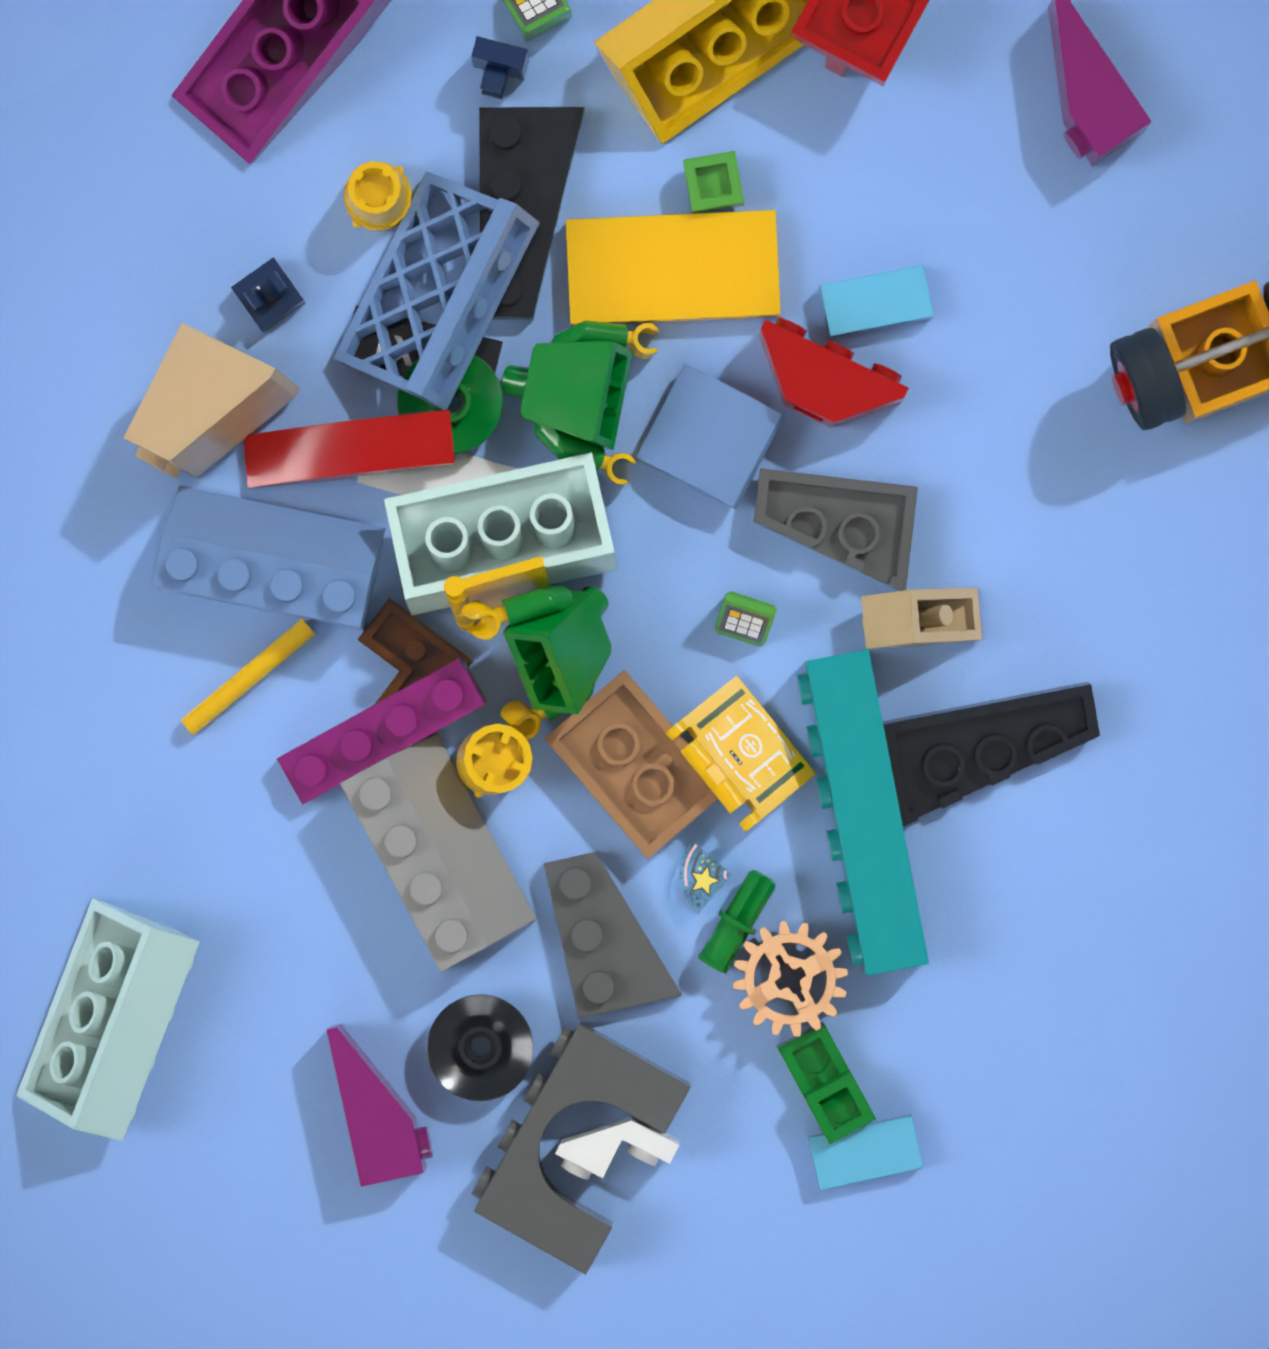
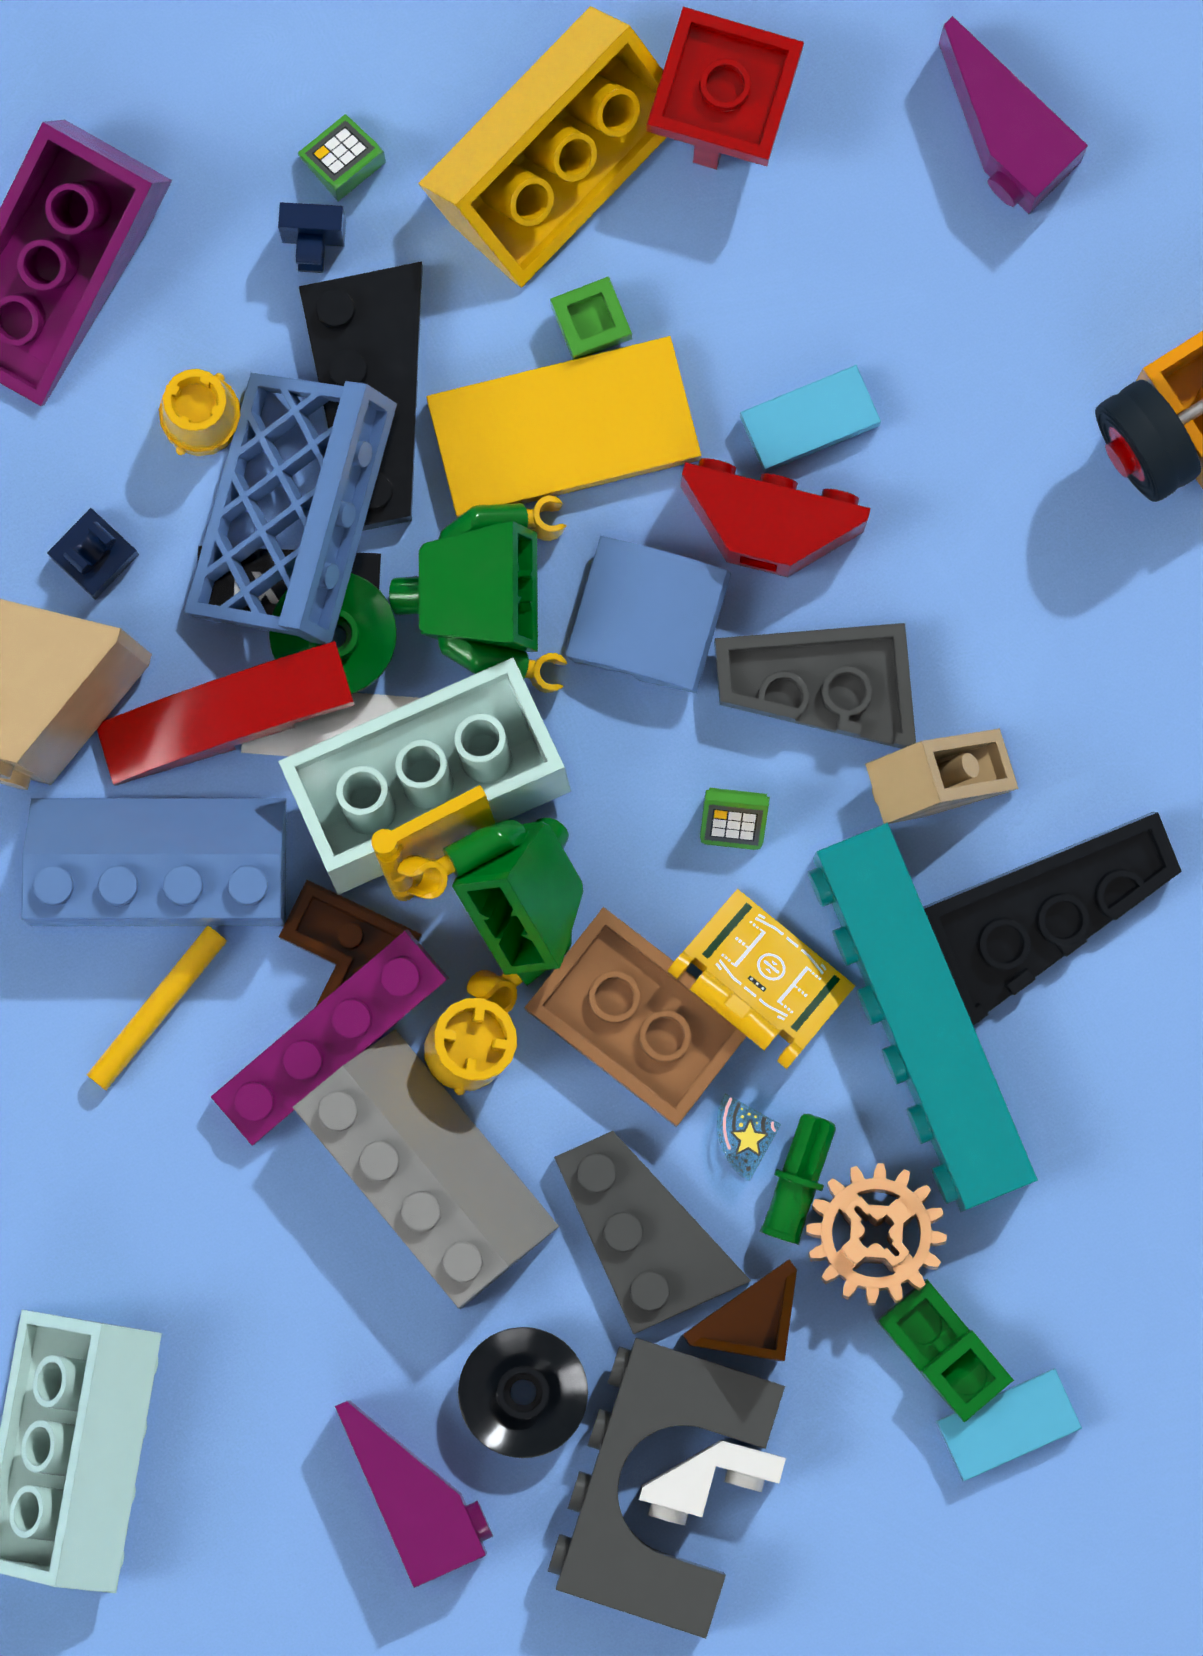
camera: 15 degrees left, 5 degrees down
none -> reddish brown slope [682,1259,797,1361]

